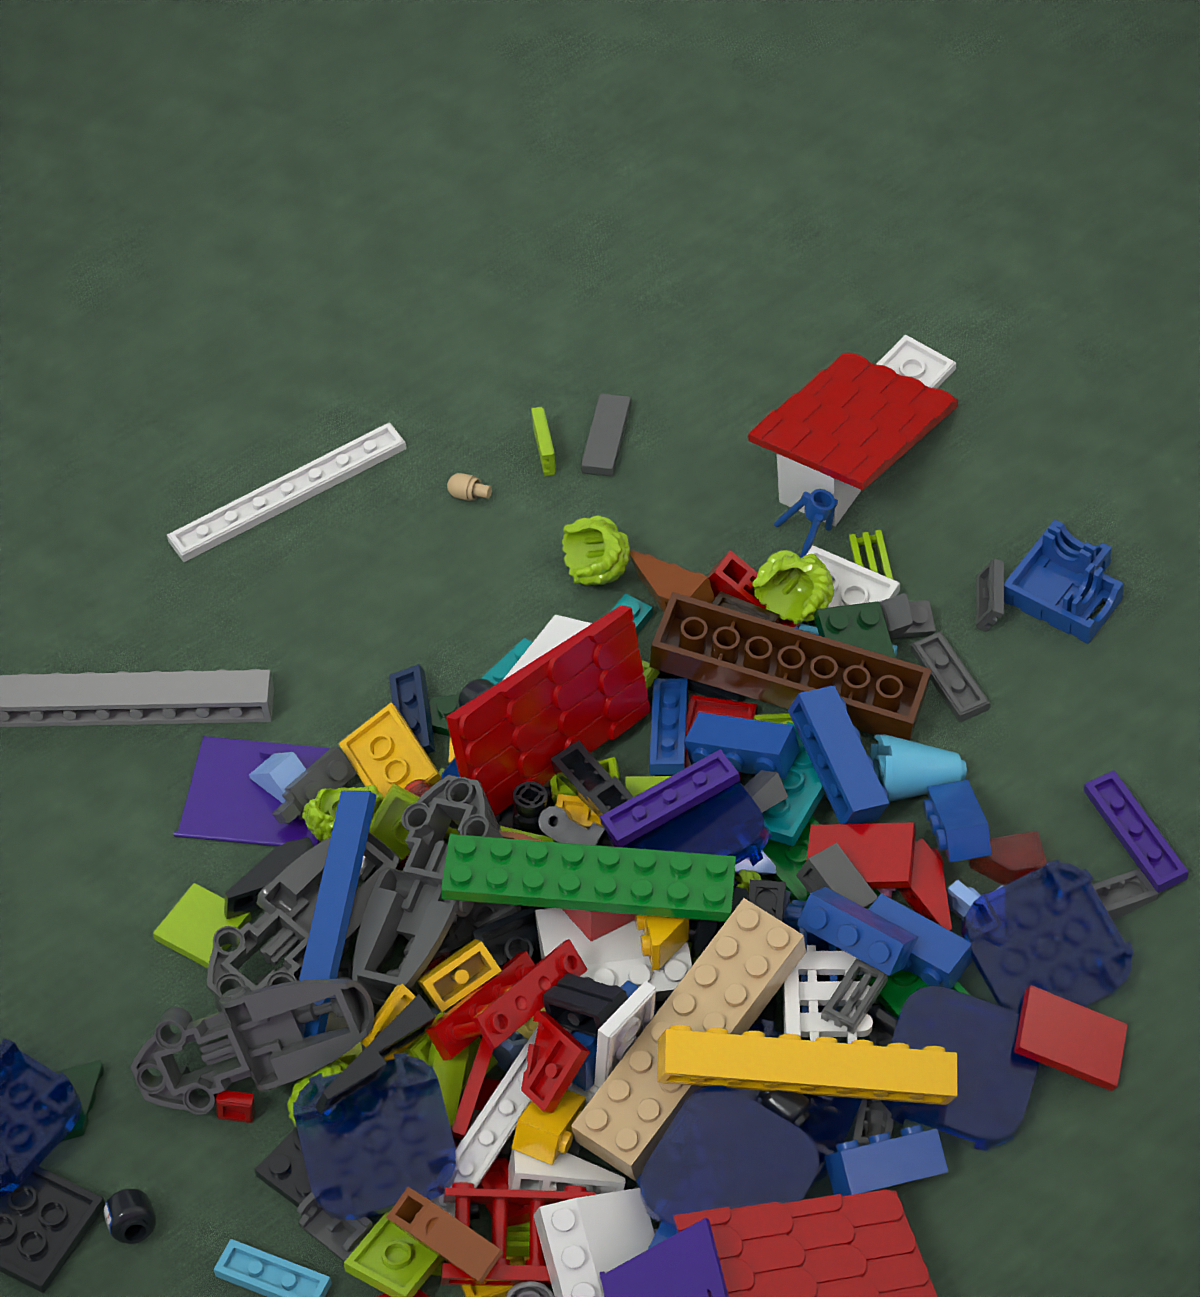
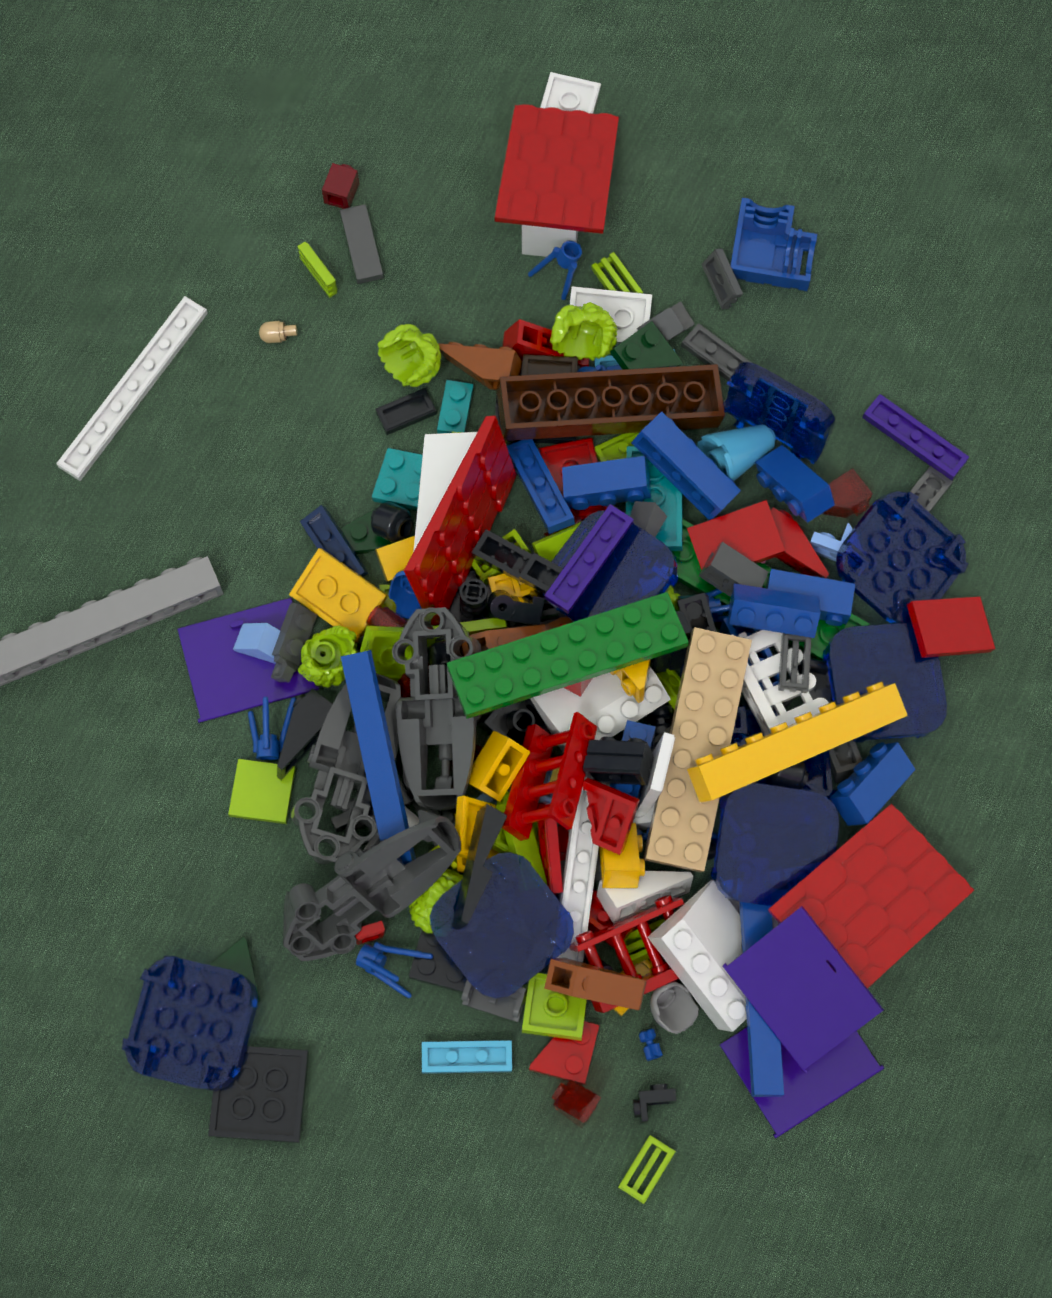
camera: 30 degrees left, 20 degrees up
black head [104,1188,156,1244] -> none
none -> blue plant [248,696,296,760]
none -> dark red brick [322,163,359,209]
none -> blue plant [356,941,433,998]
none -> black tile [375,388,437,435]
none -> clear blue tile [723,362,835,464]

